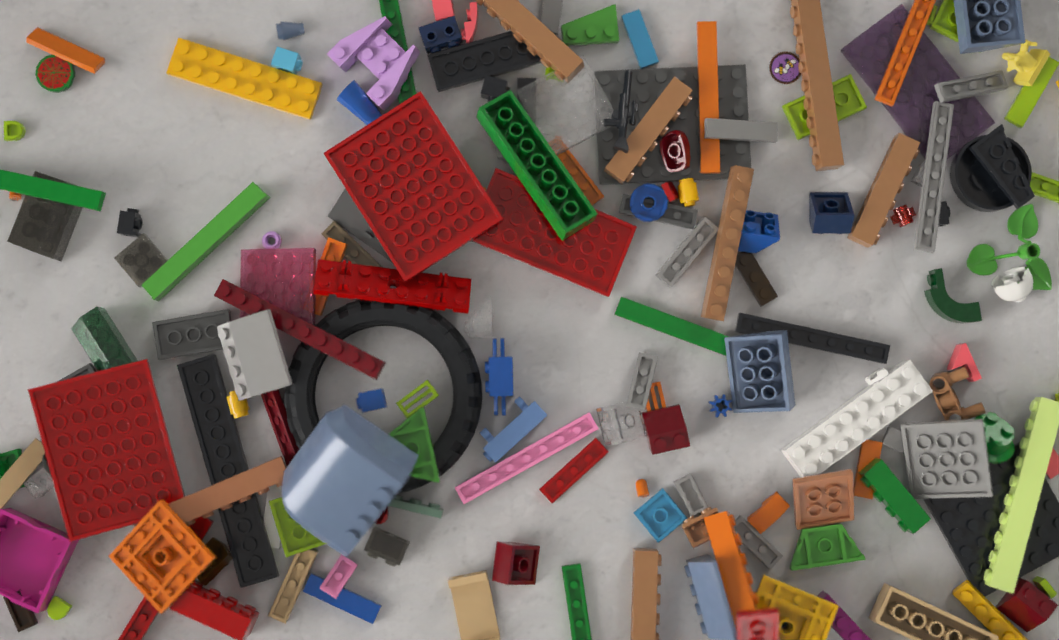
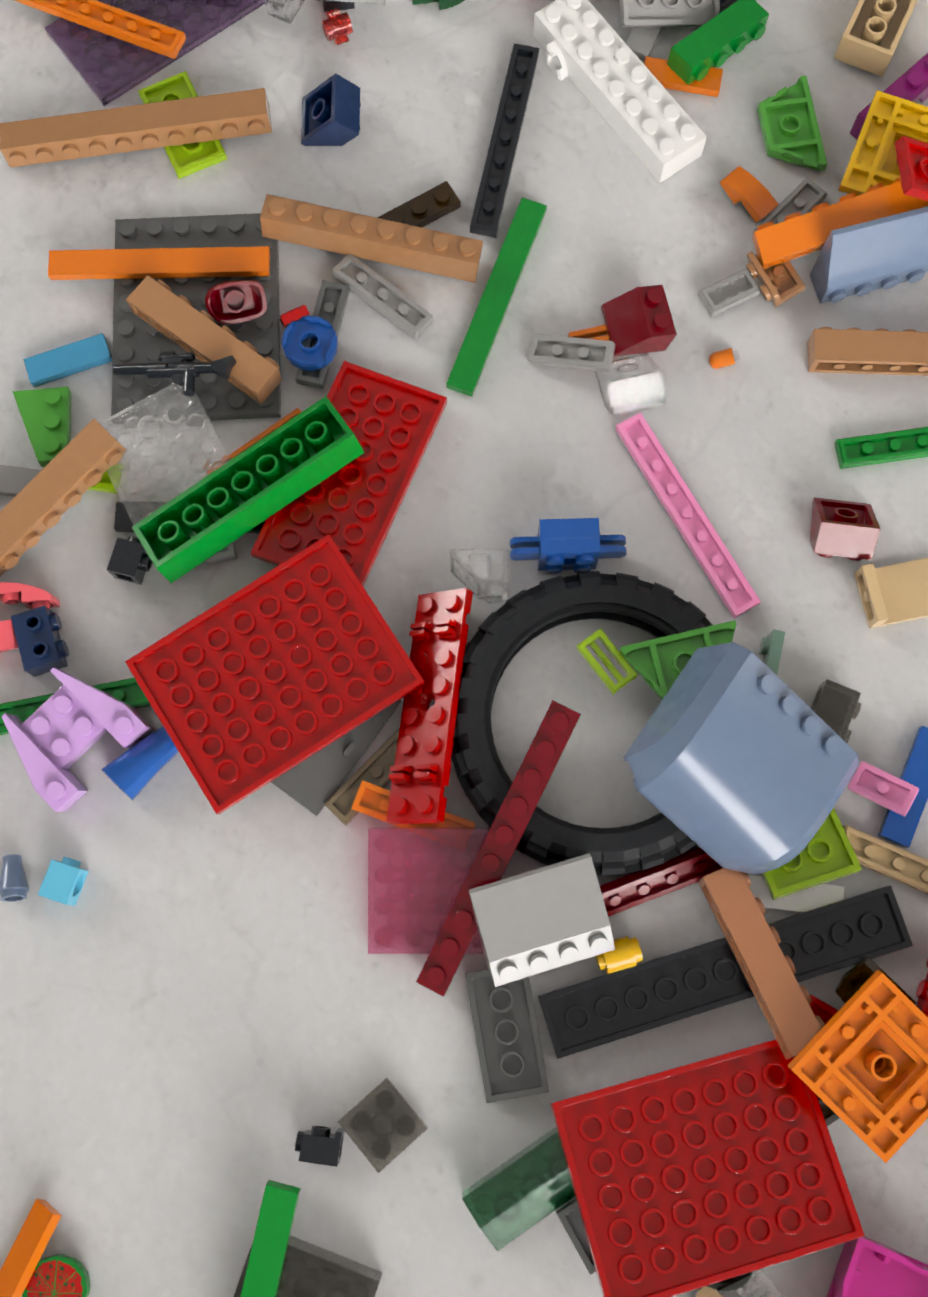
camera: 90 degrees left, 10 degrees down
bright green tile [141,182,270,301] -> none
yellow plate [166,37,323,120] -> none
lavender plate [262,231,282,251] -> none
blue brick [356,388,387,413] -> none
black plate [428,31,542,92] -> none
medium blue brick [480,396,547,462] -> none
red tile [539,438,609,503] -> none
dark azure tile [633,488,687,543] -> none
yellow brick [677,178,699,207] -> none
light grey tile [704,118,778,143] -> none
blue gear [708,394,732,417] -> none
sand blue slope [724,330,795,413] -> none
blue slope [738,210,780,253] -> none
sticker [769,52,801,84] -> none
nougat plate [793,469,854,530] -> none
medium nougat brick [847,133,920,248] -> none

